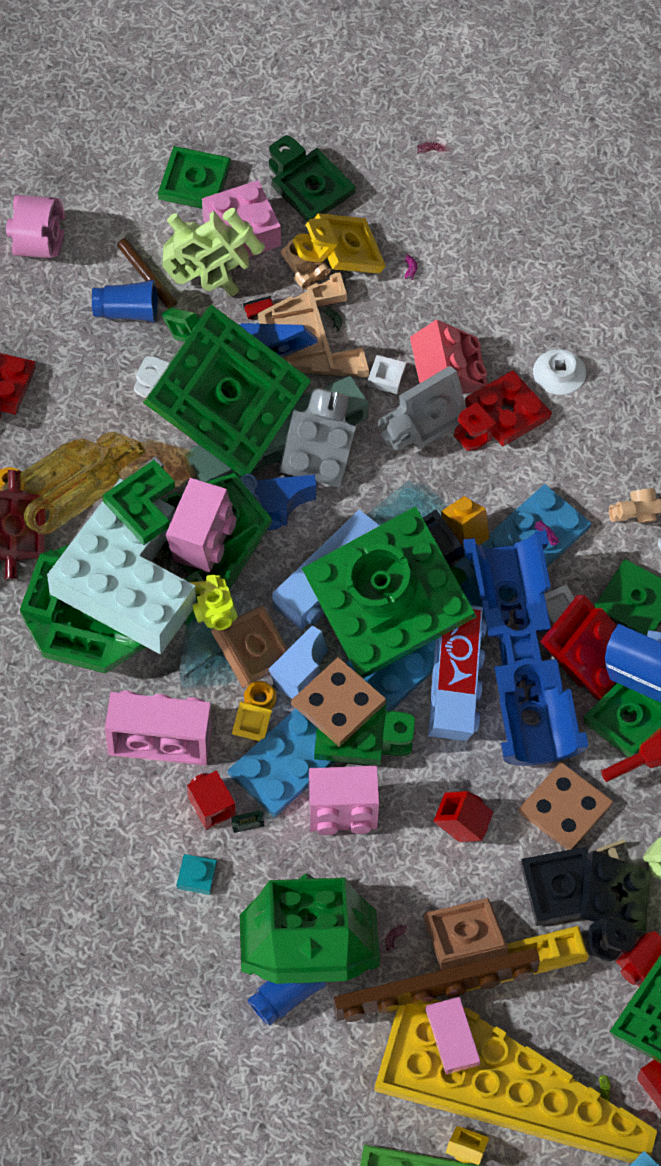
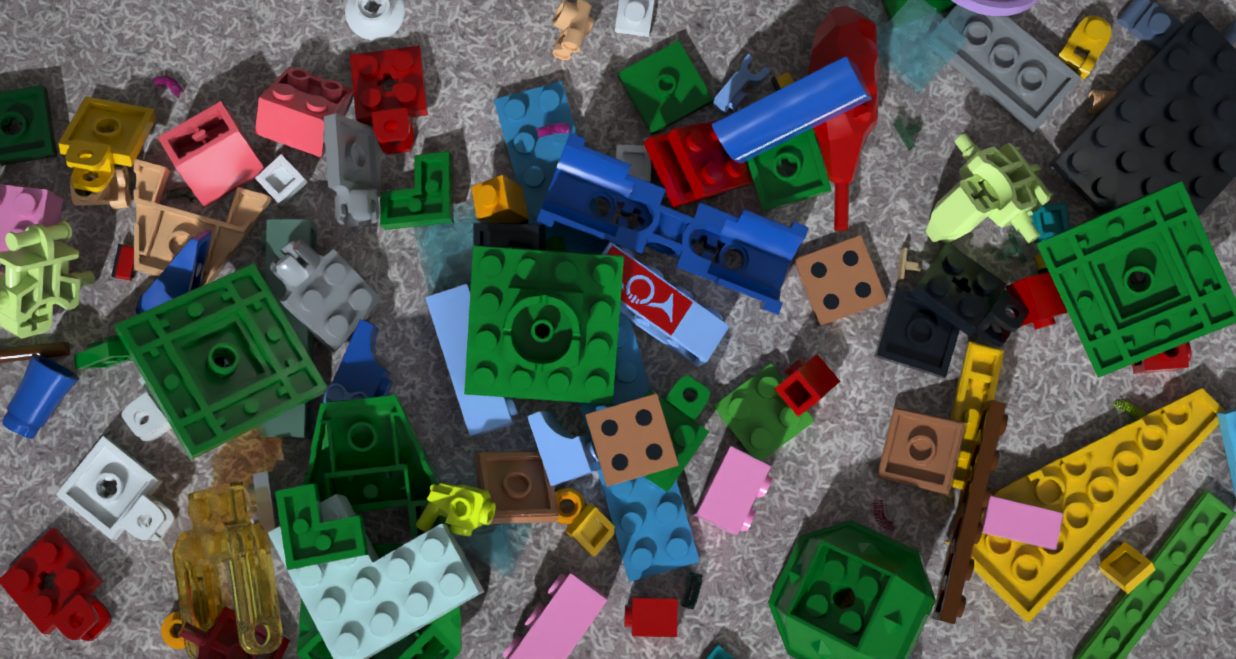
camera: 60 degrees left, 20 degrees up
bright pink brick [166,478,236,573] -> none
none -> white plate [56,436,176,541]
none -> coral slope [158,101,265,207]
none -> green plate [380,151,454,230]
none -> bright green plate [713,363,815,461]

